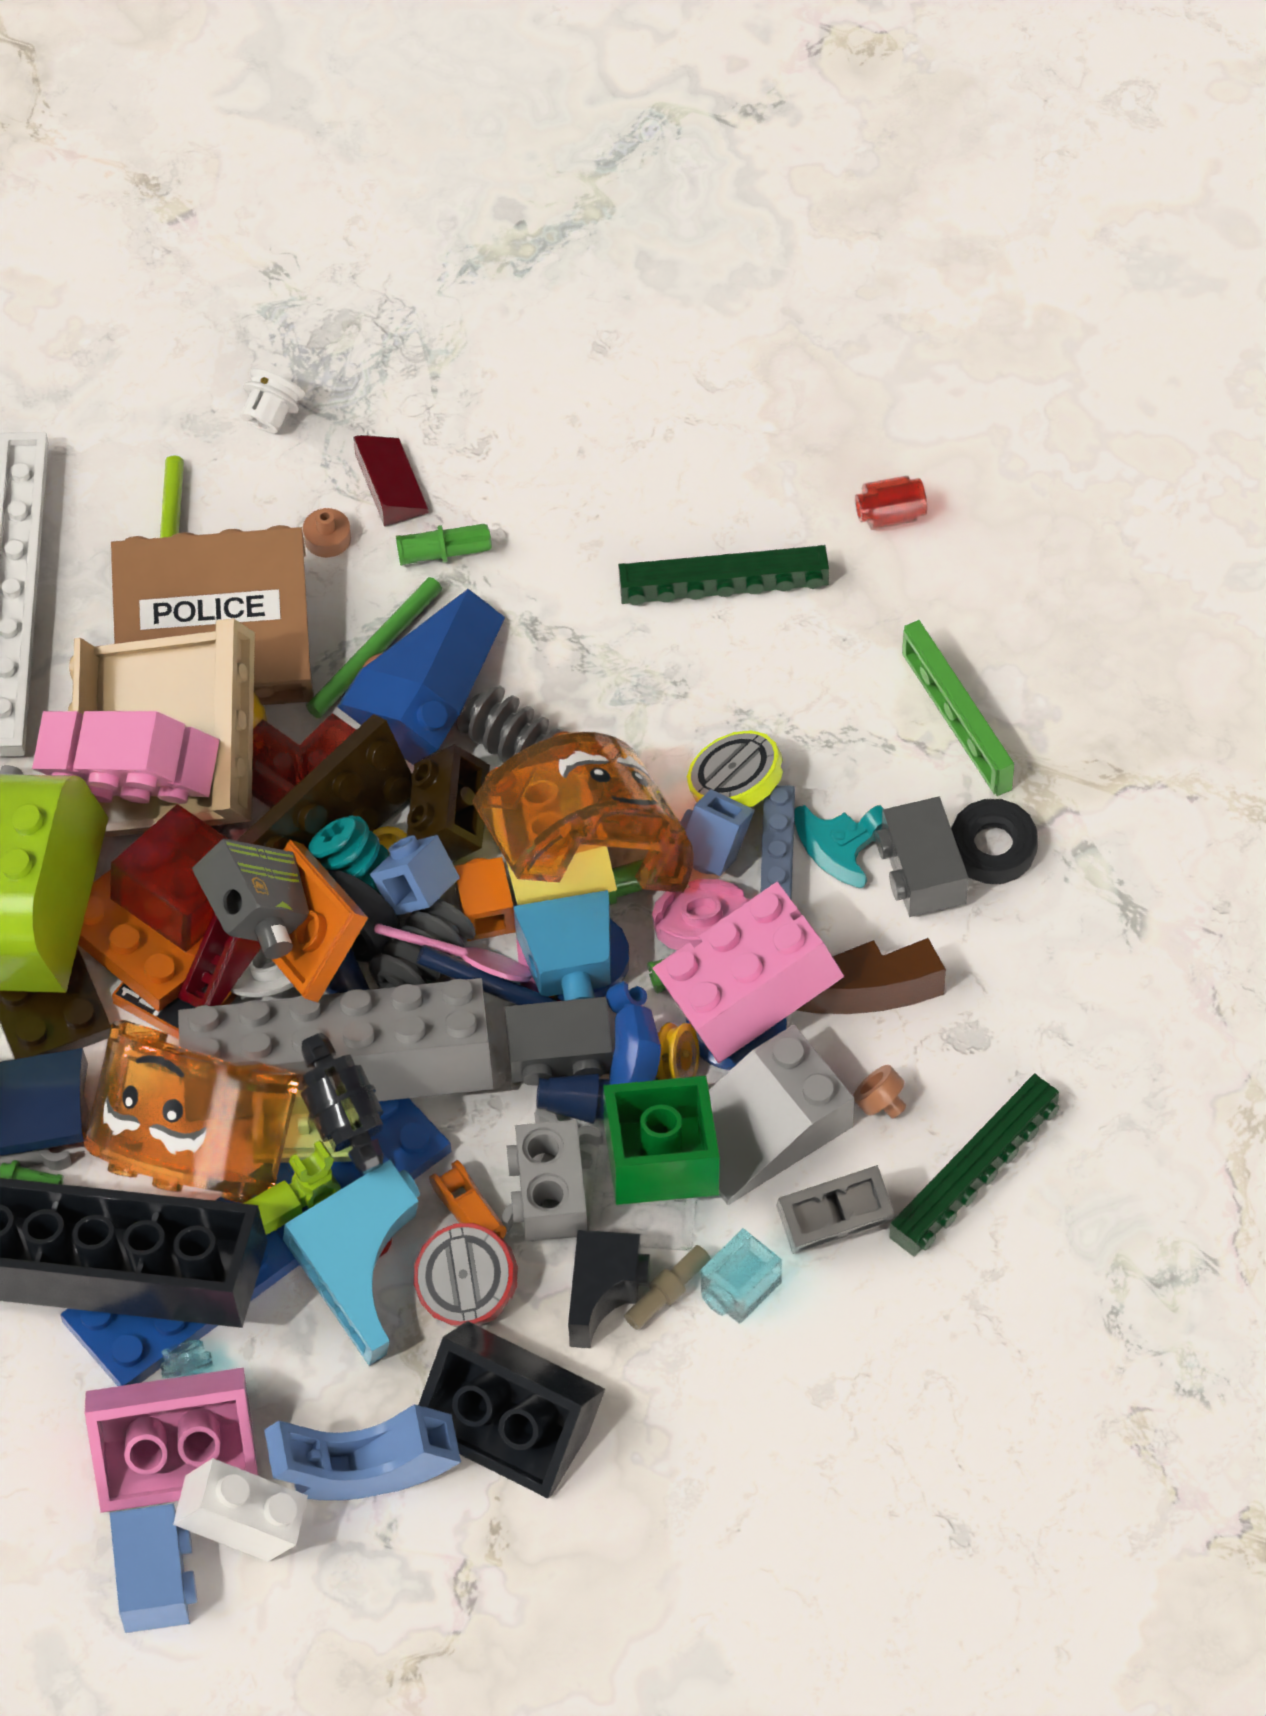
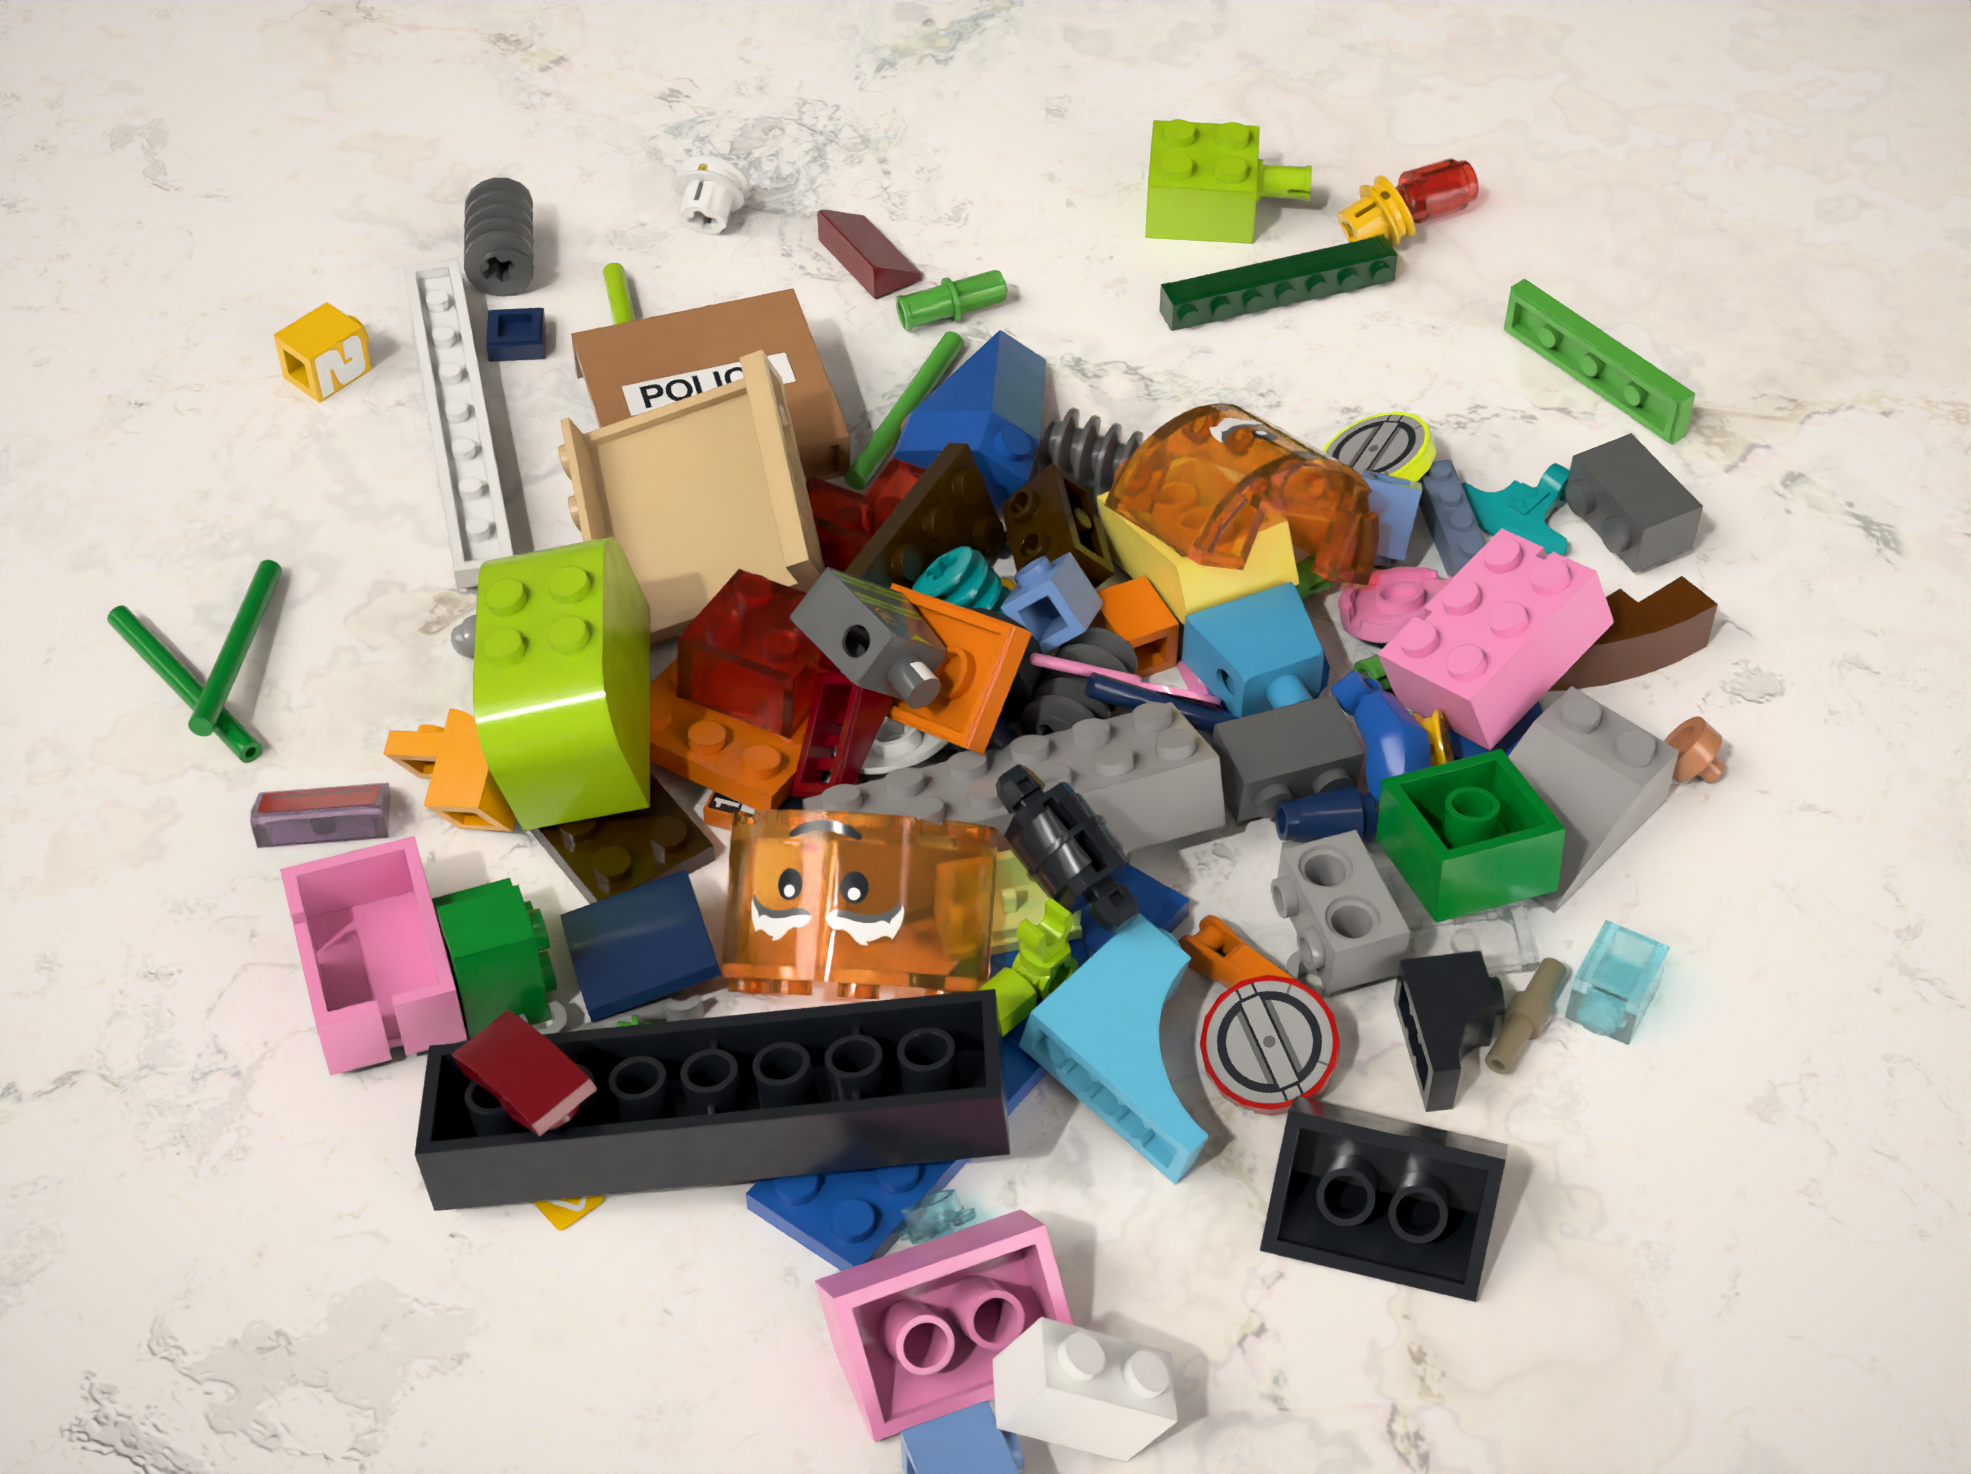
camera: 15 degrees left, 10 degrees down
bright pink piece [32,711,220,804] -> none
medium blue arch [264,1404,461,1501] -> none
nougat tile [303,508,351,558] -> none
dark grey brick [776,1165,895,1254] -> none
dark green piece [889,1073,1059,1257] -> none
black tyre [951,799,1038,884] -> none
none -> dark grey piece [464,177,534,297]
none -> dark blue tile [486,307,546,362]
none -> lime brick [1145,119,1312,244]
none -> yellow piece [1337,175,1416,247]

